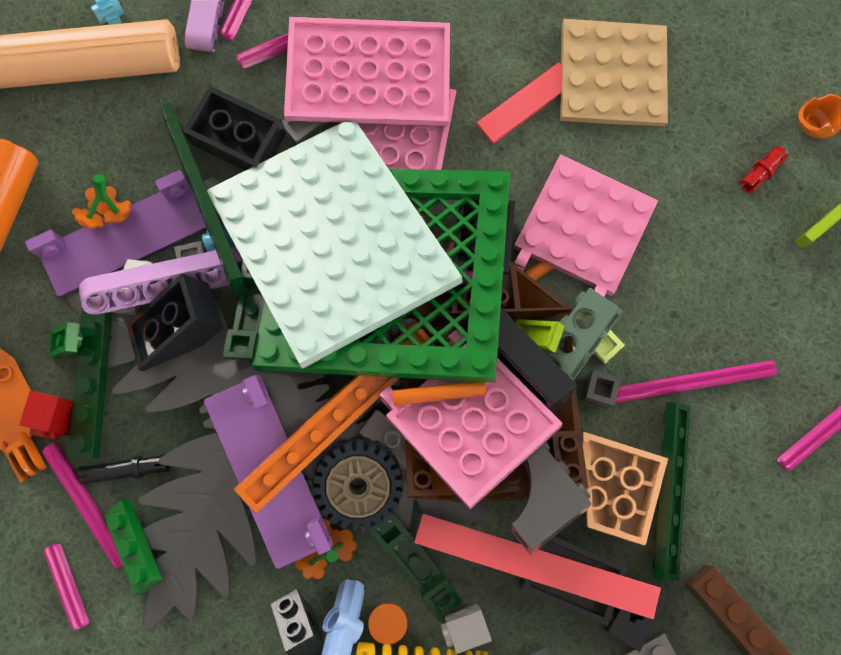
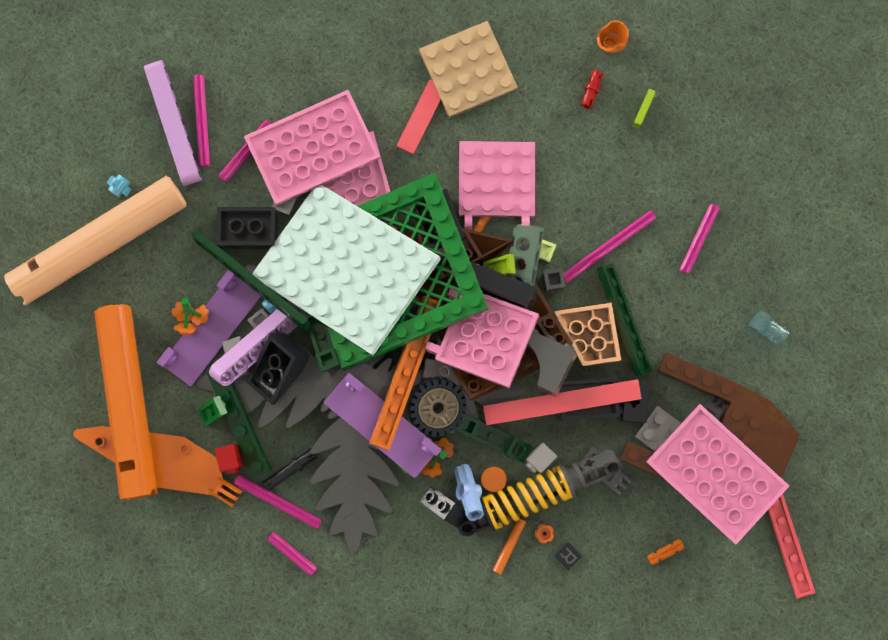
camera: 25 degrees left, 5 degrees up
green plate [104,500,162,595] -> none
orange piece [392,382,487,406] -> none

